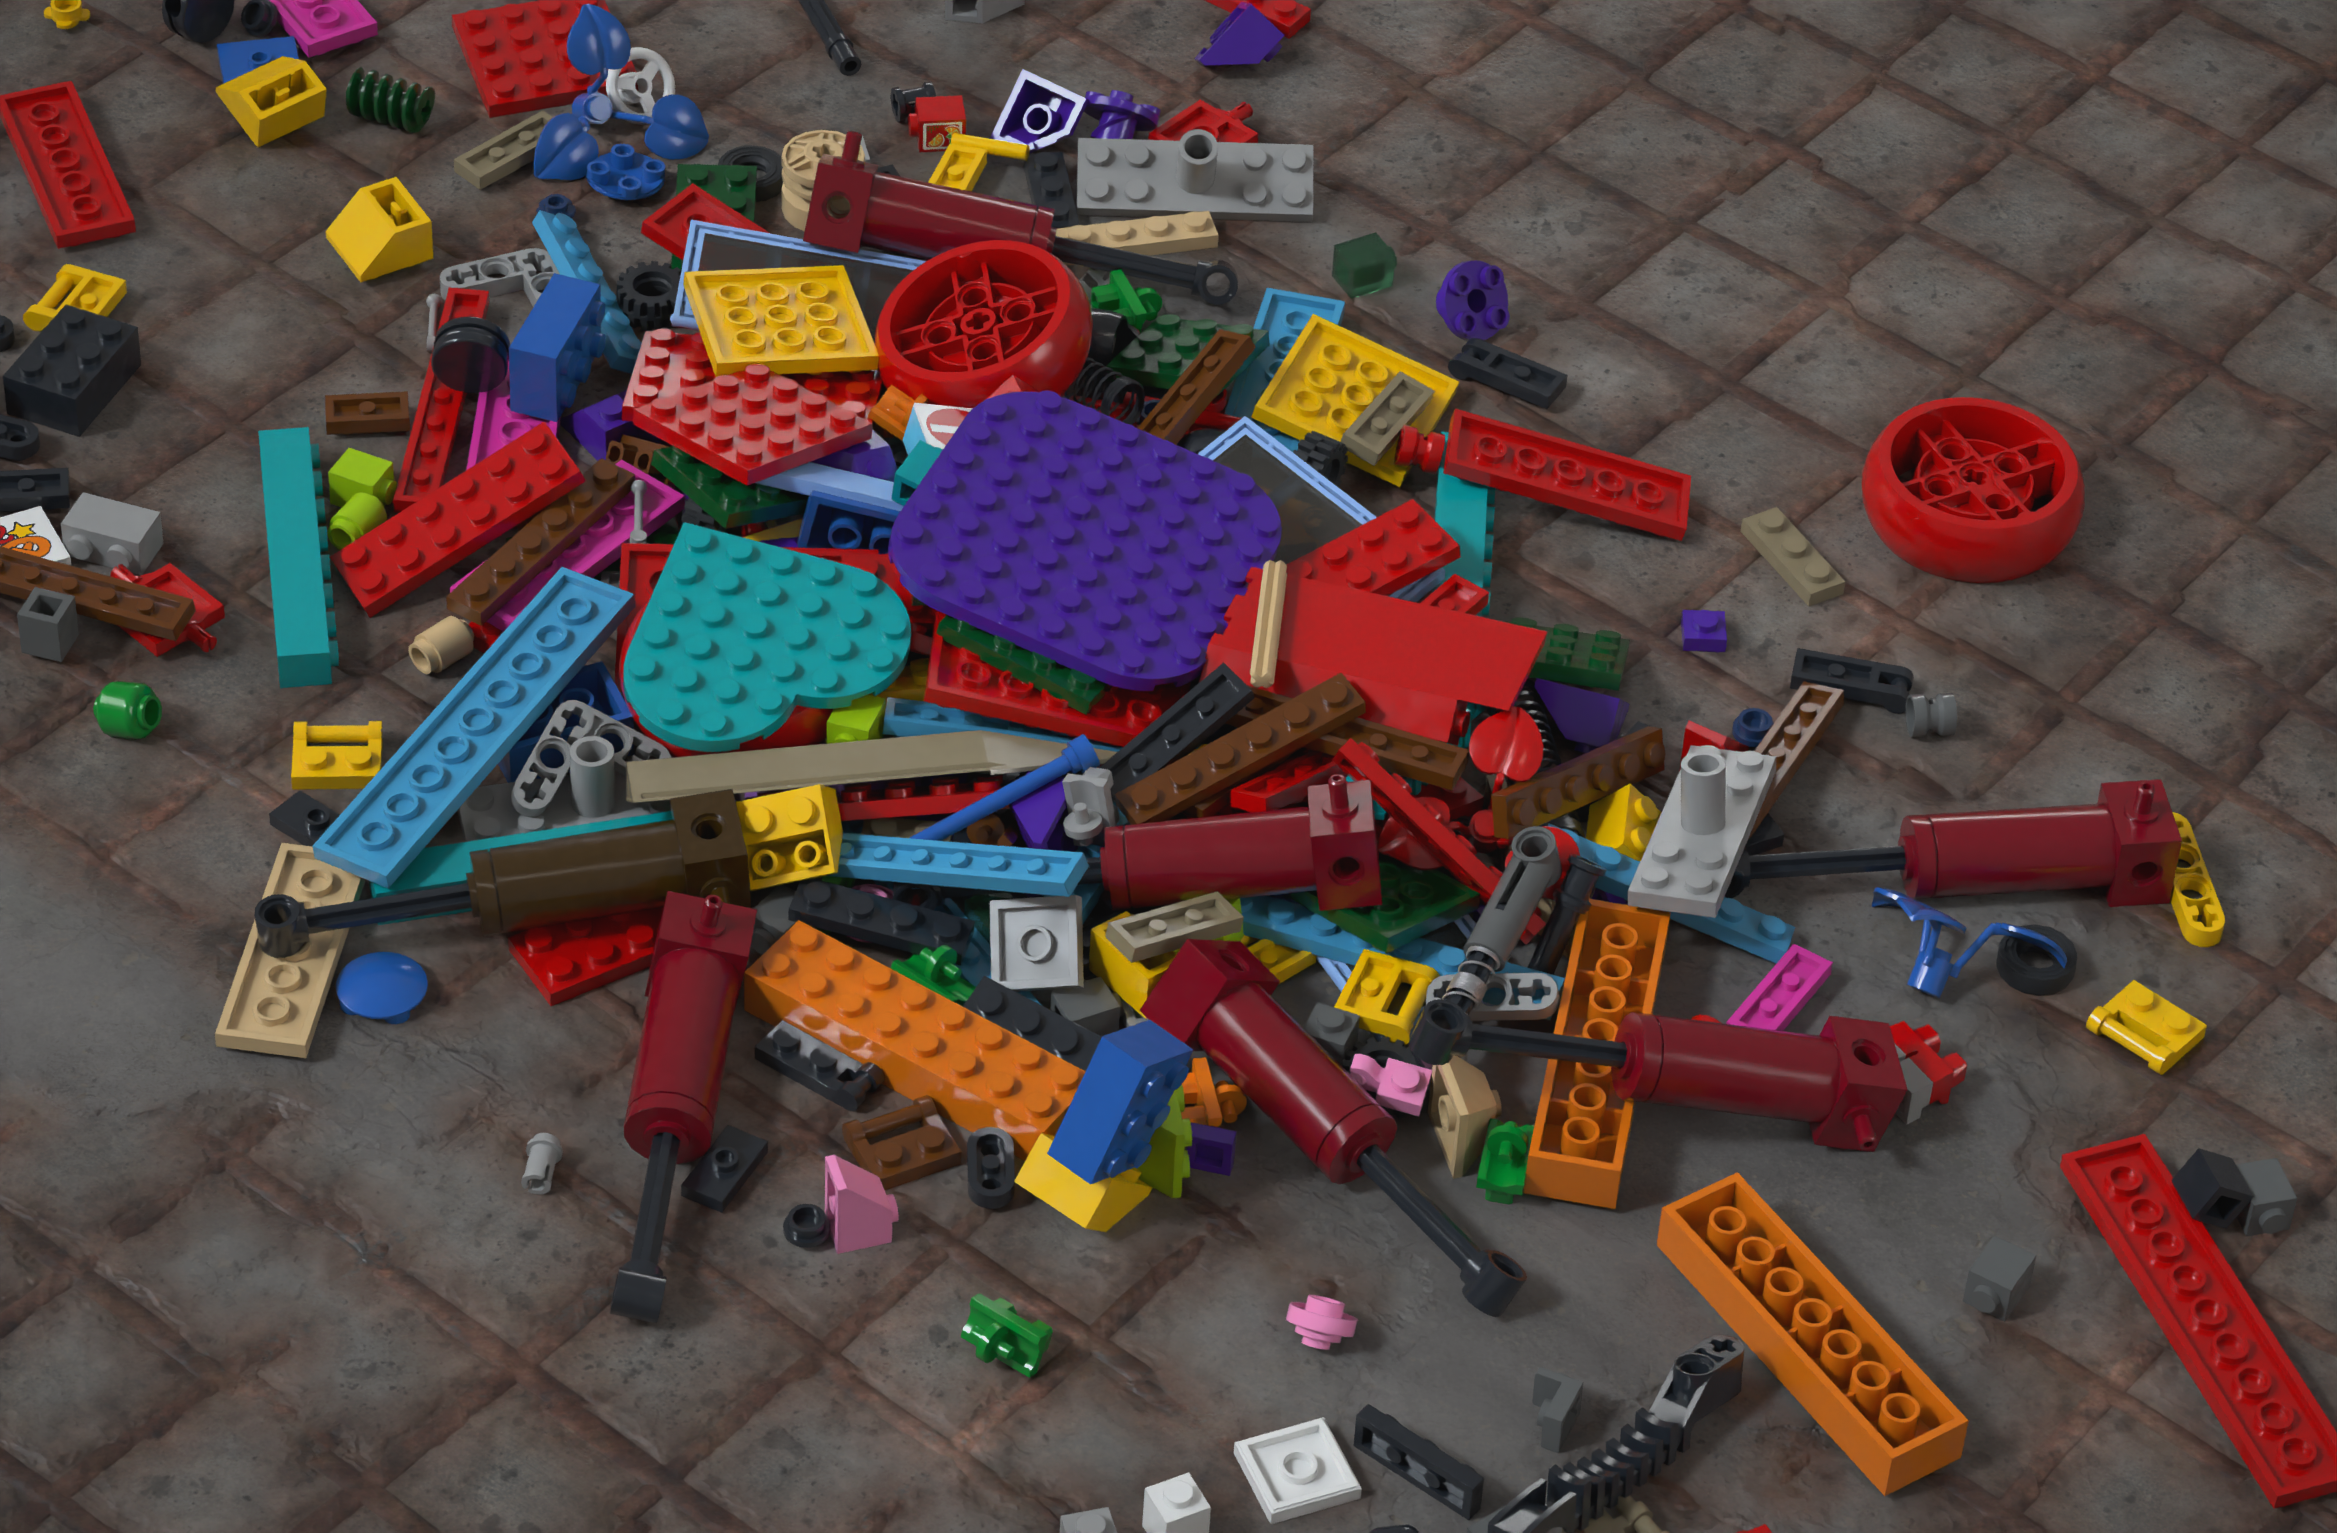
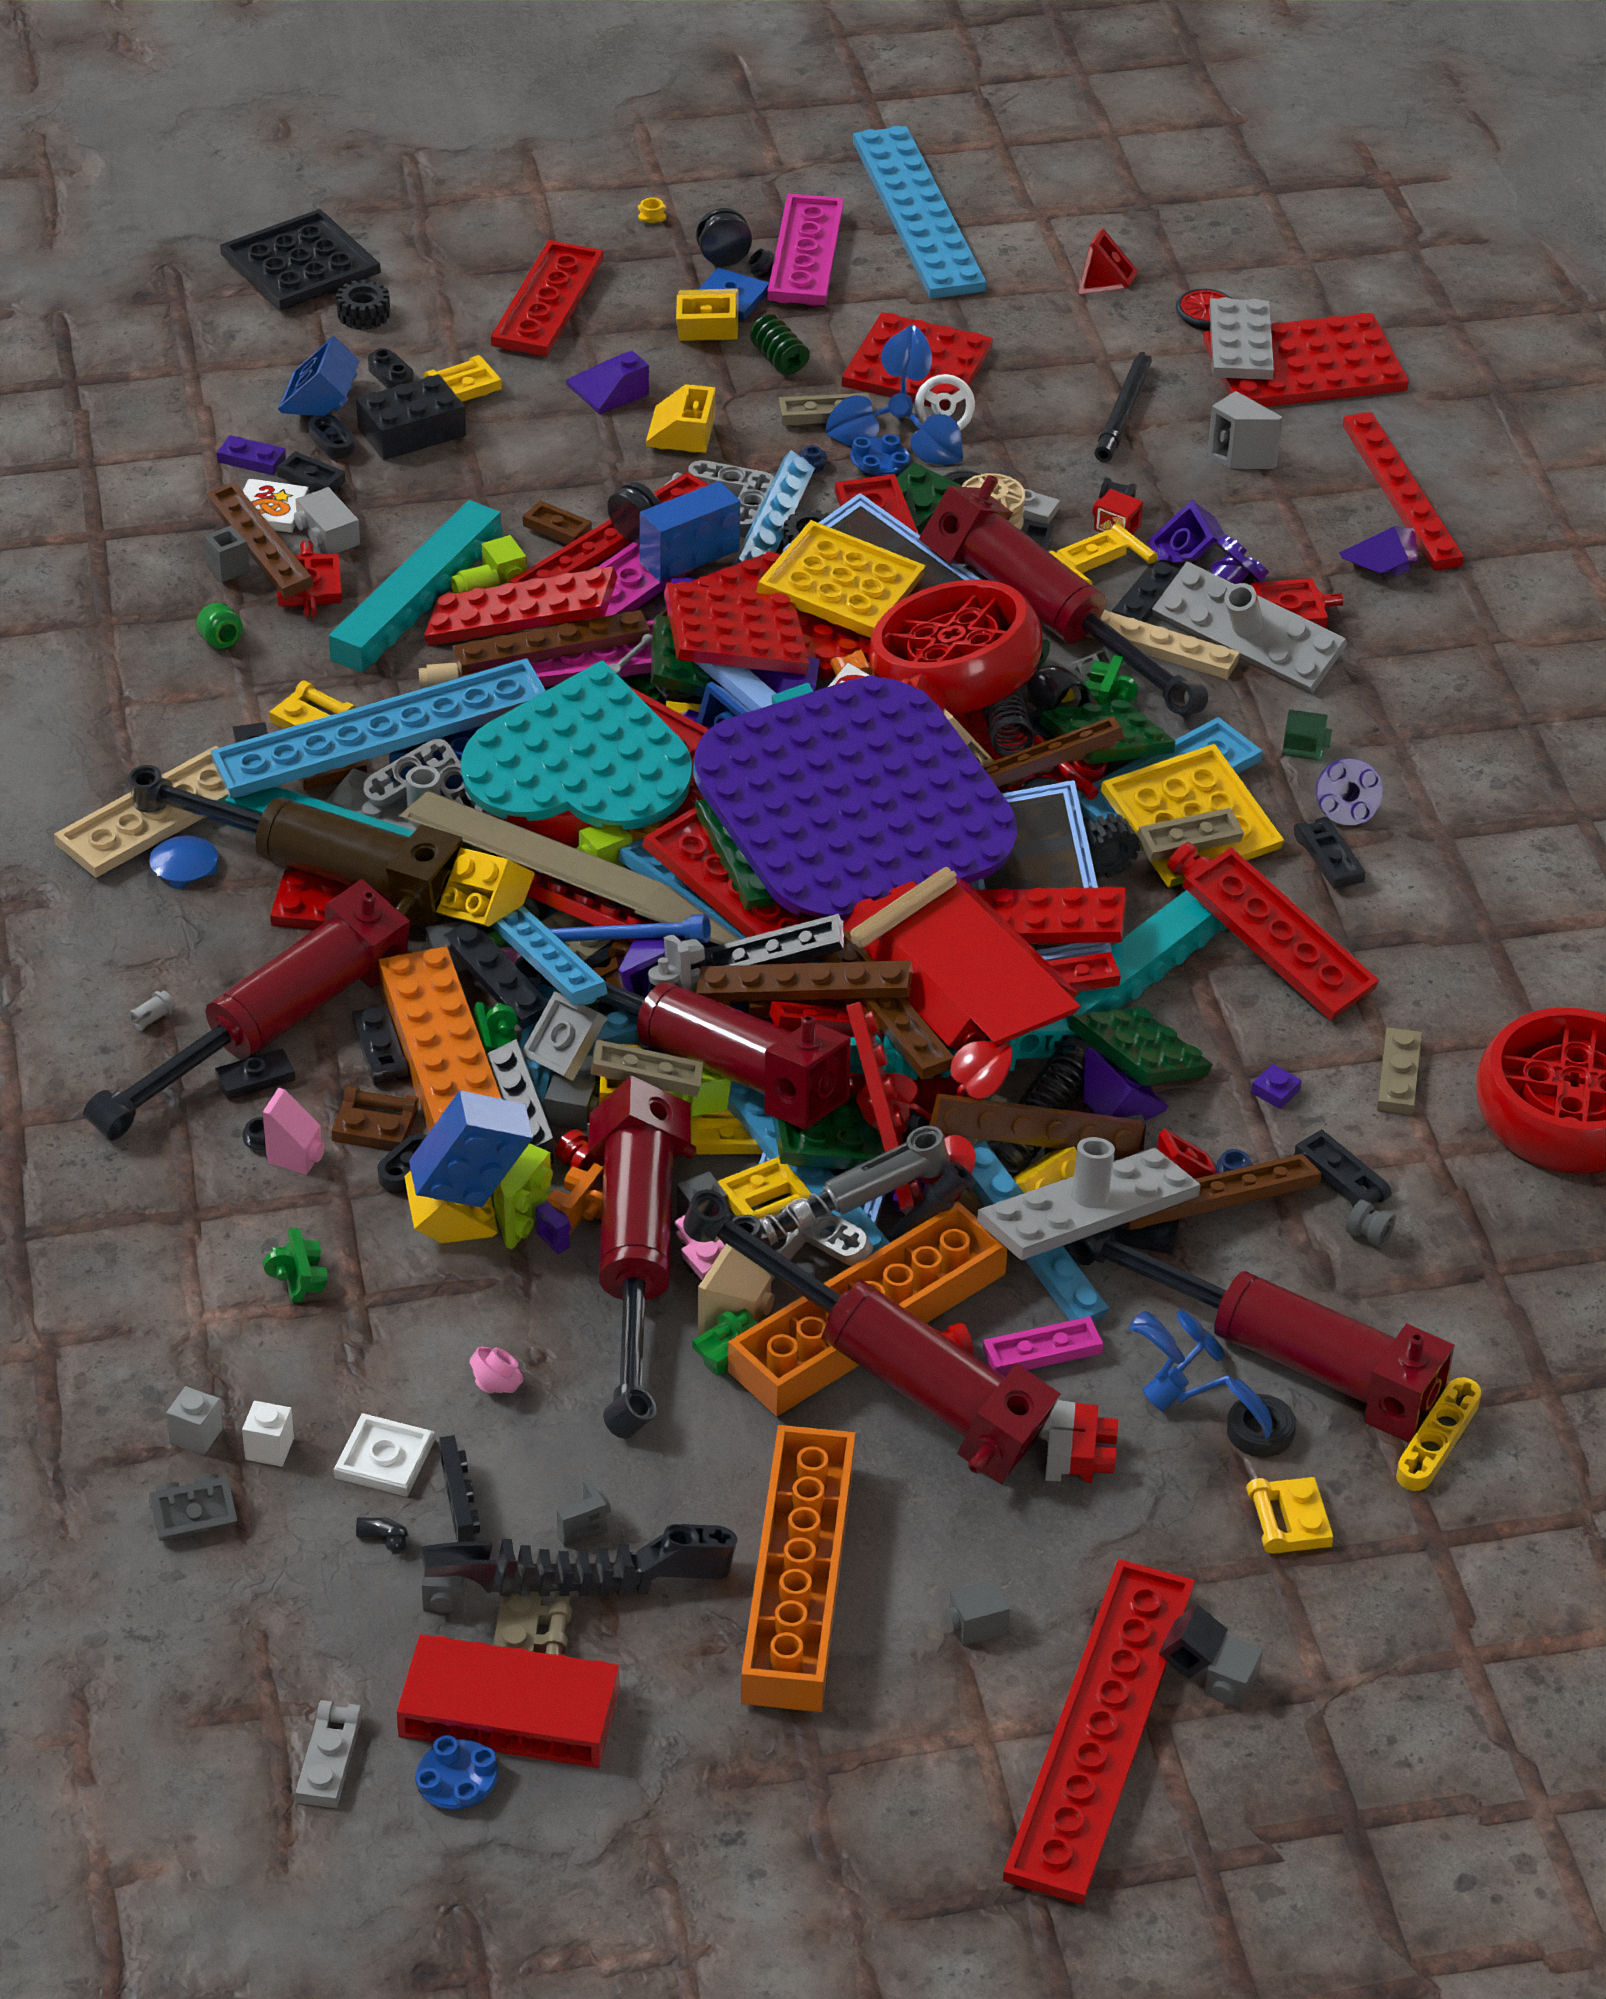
camera: 40 degrees right, 0 degrees up
none -> dark purple slope [566,350,649,414]

